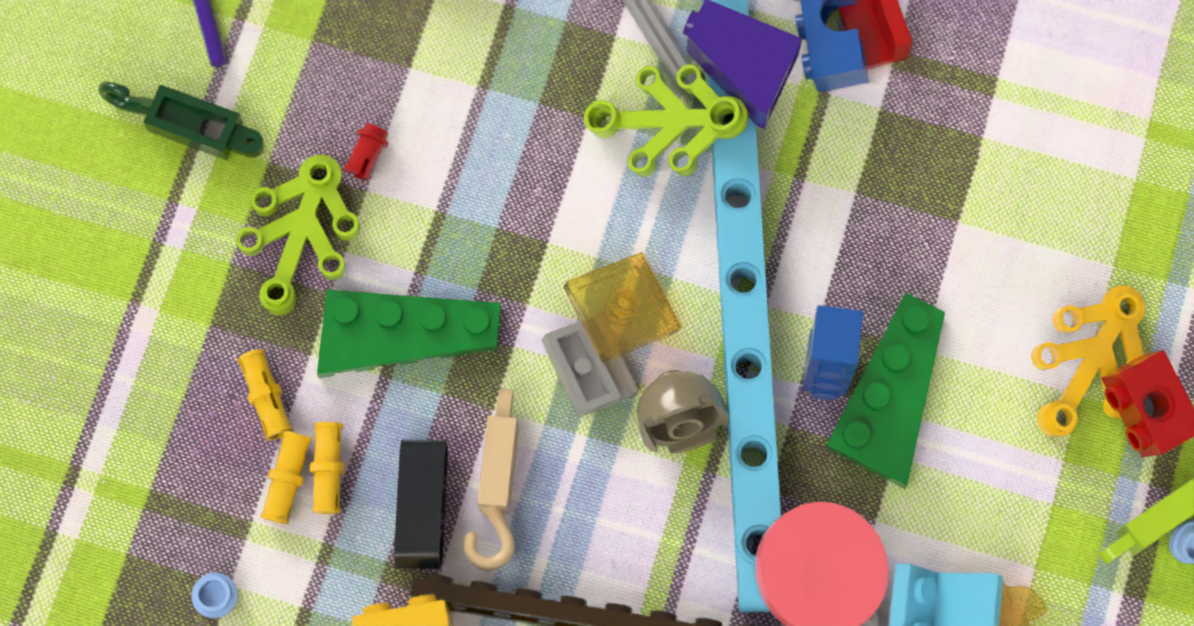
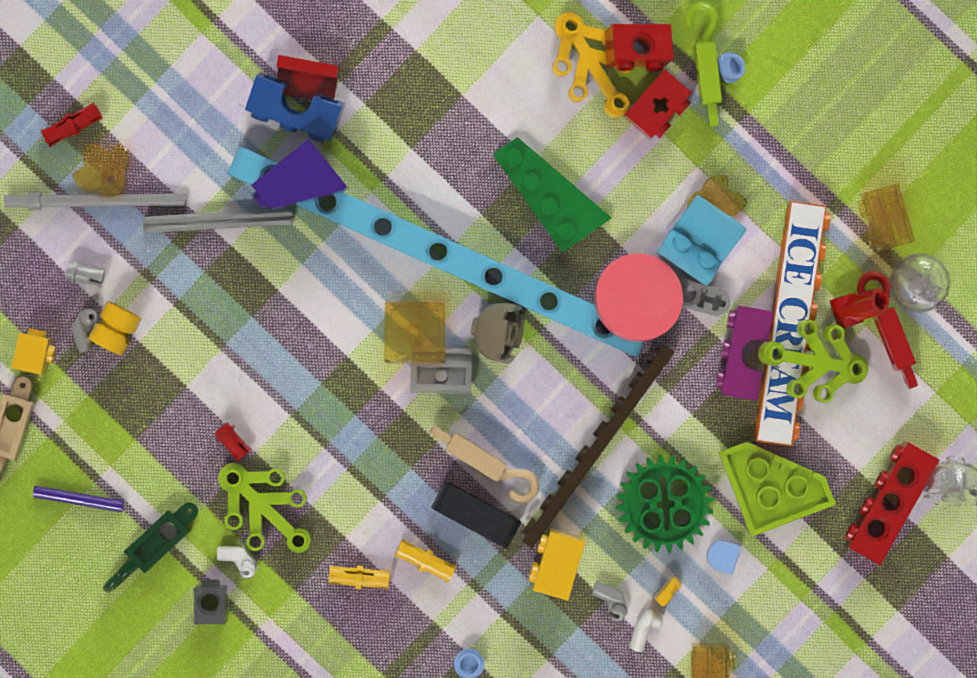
camera: 70 degrees left, 15 degrees up
yellow pin [260,431,312,525] -> none
green wing [317,290,502,378] -> none
lime plant [584,64,749,177] -> none
blue arch [802,305,864,401] -> none
none -> dark grey brick [194,579,228,624]
none -> white arm [217,546,258,578]
none -> red brick [623,69,692,140]

